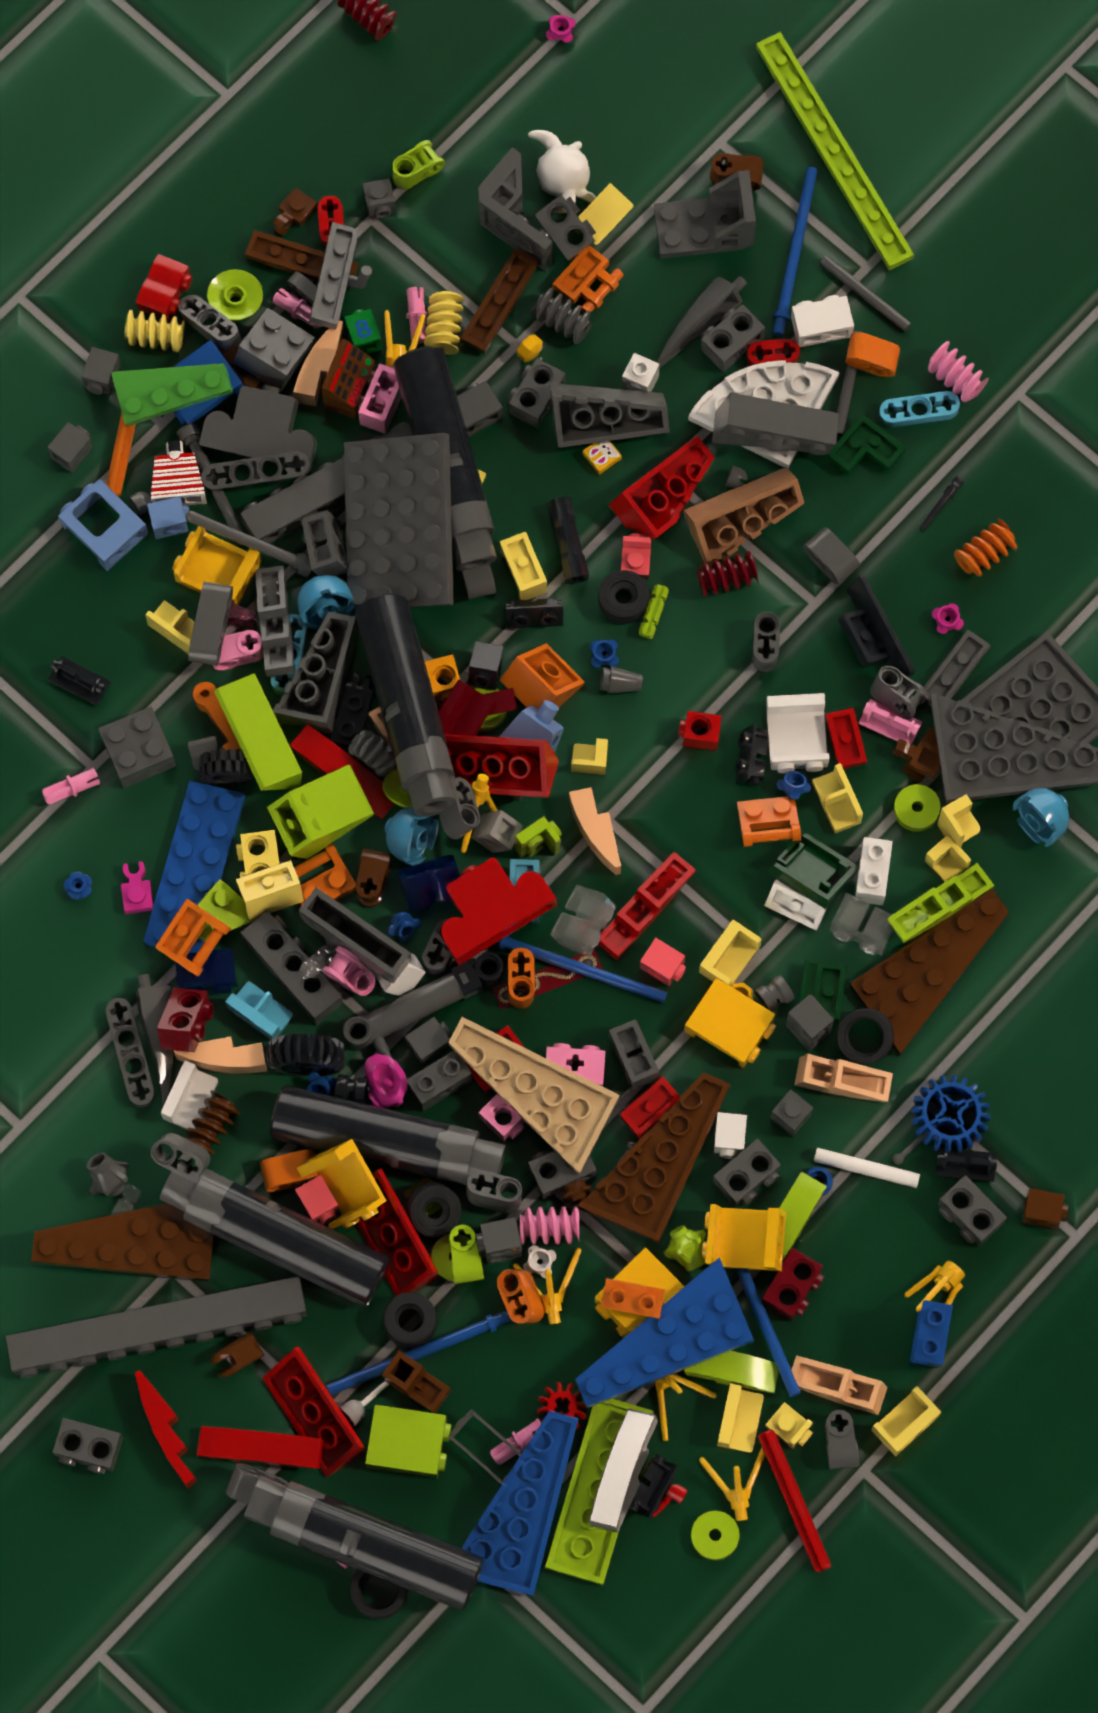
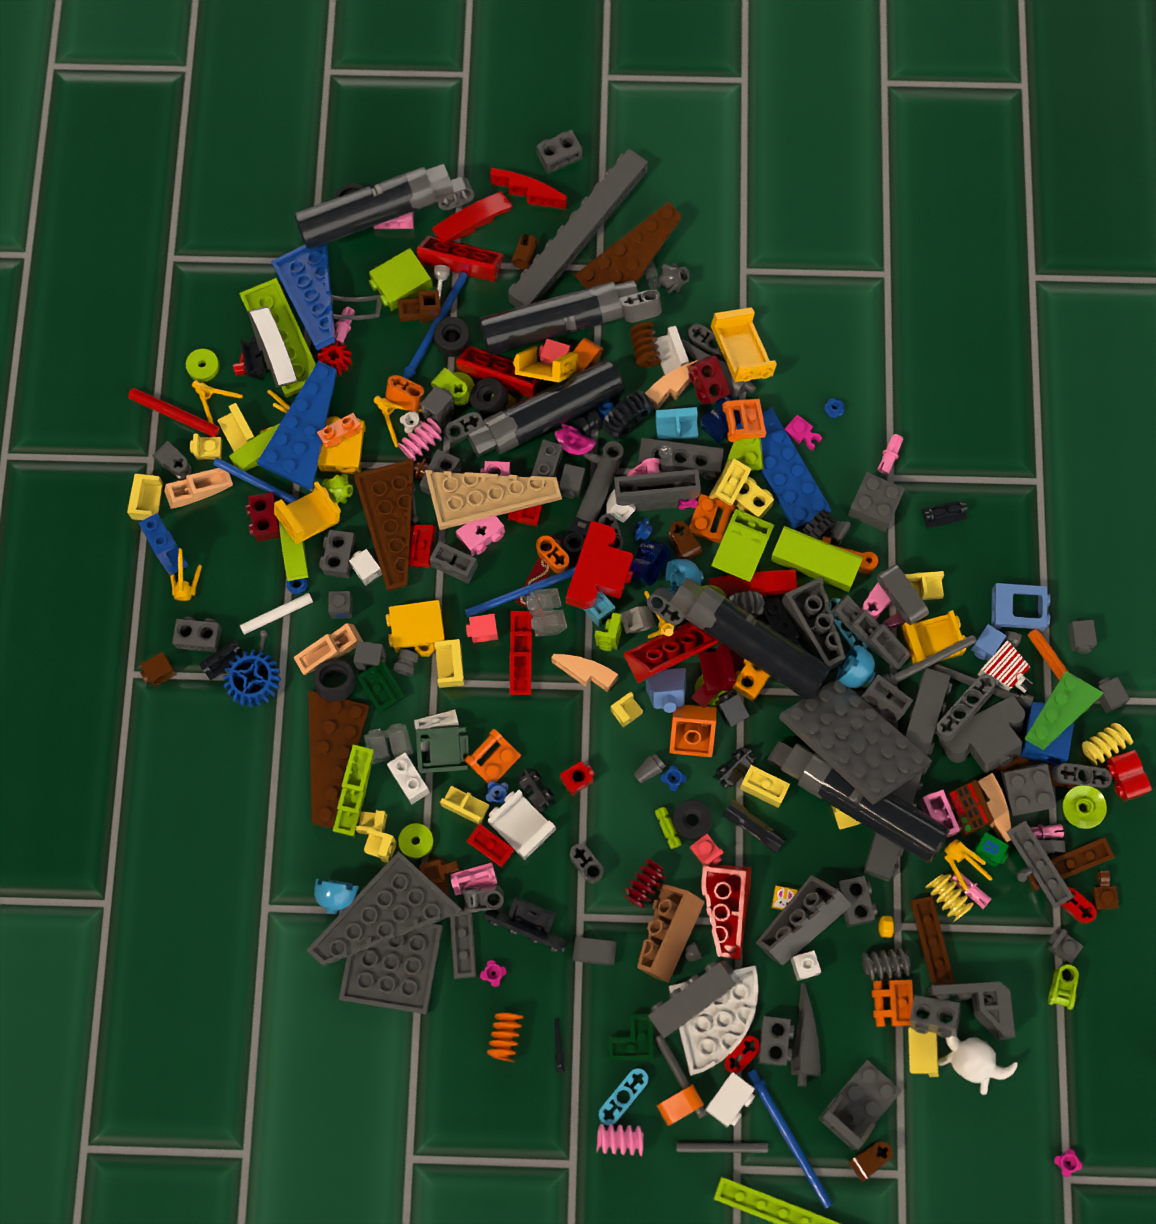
camera: 140 degrees right, 0 degrees up
none -> yellow panel [711,308,777,382]

